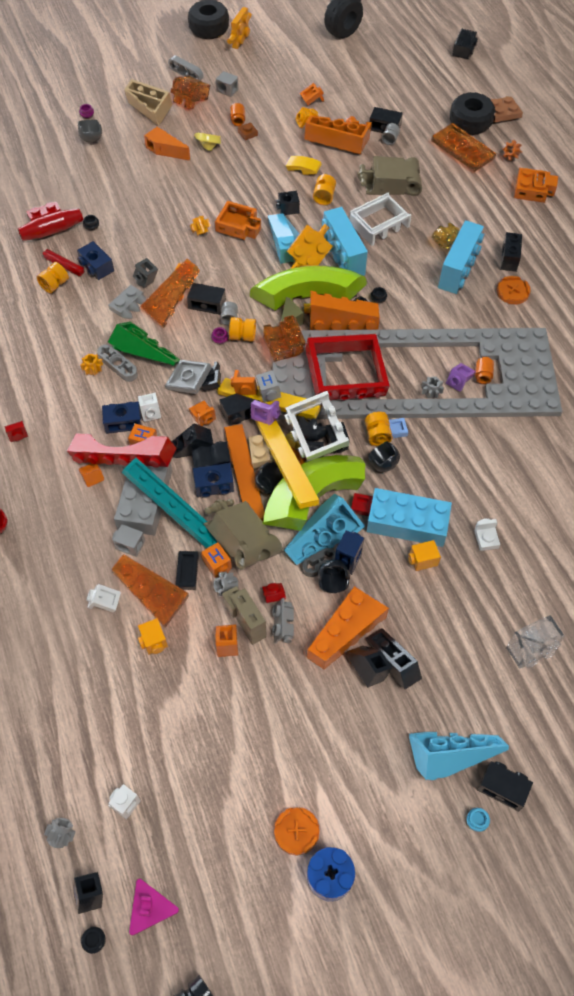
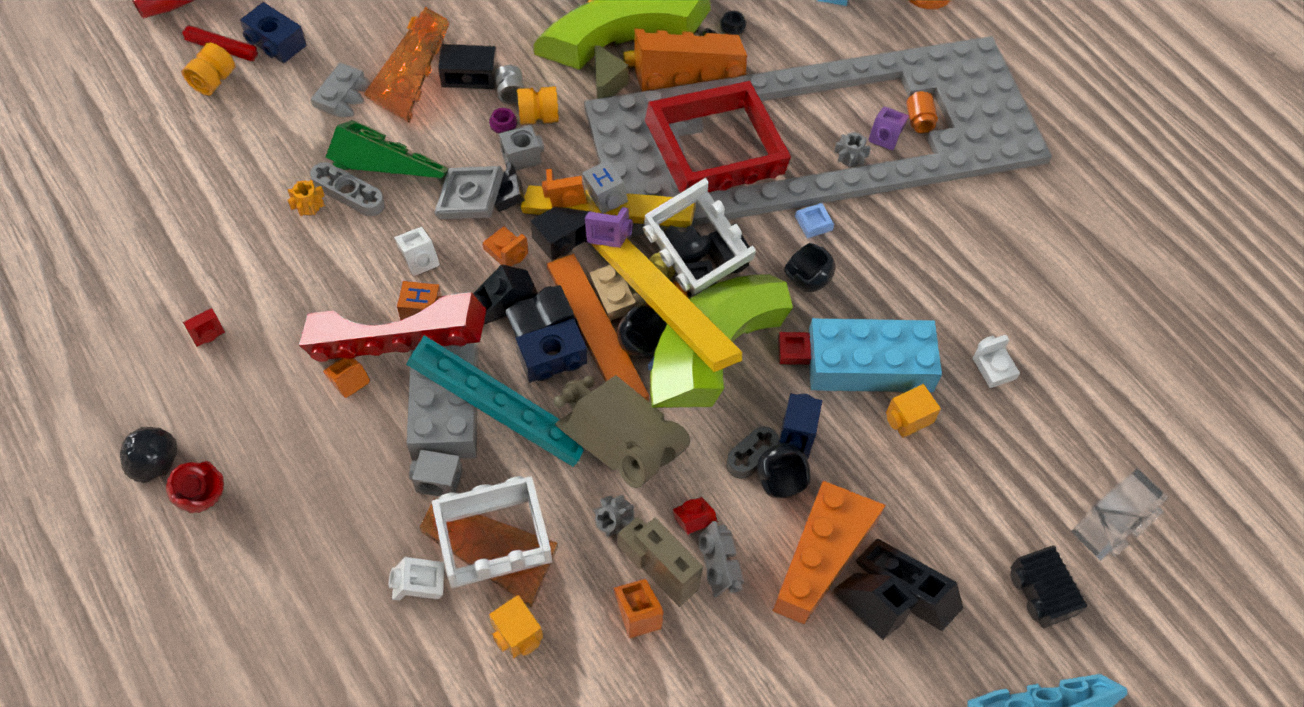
camera: 15 degrees left, 0 degrees up
dark blue brick [102,401,142,434] -> none
dark grey brick [133,258,158,287] -> none
black tile [176,551,199,590] -> none
orange brick [201,542,232,578] -> none
clear orange hips [264,315,306,362] -> none
medium azure wedge [284,494,365,565] -> none
light orange wheel [365,411,393,446] -> none
none -> white window [431,476,552,588]
none -> light grey brick [499,125,544,170]
none -> black brick [1010,545,1087,629]

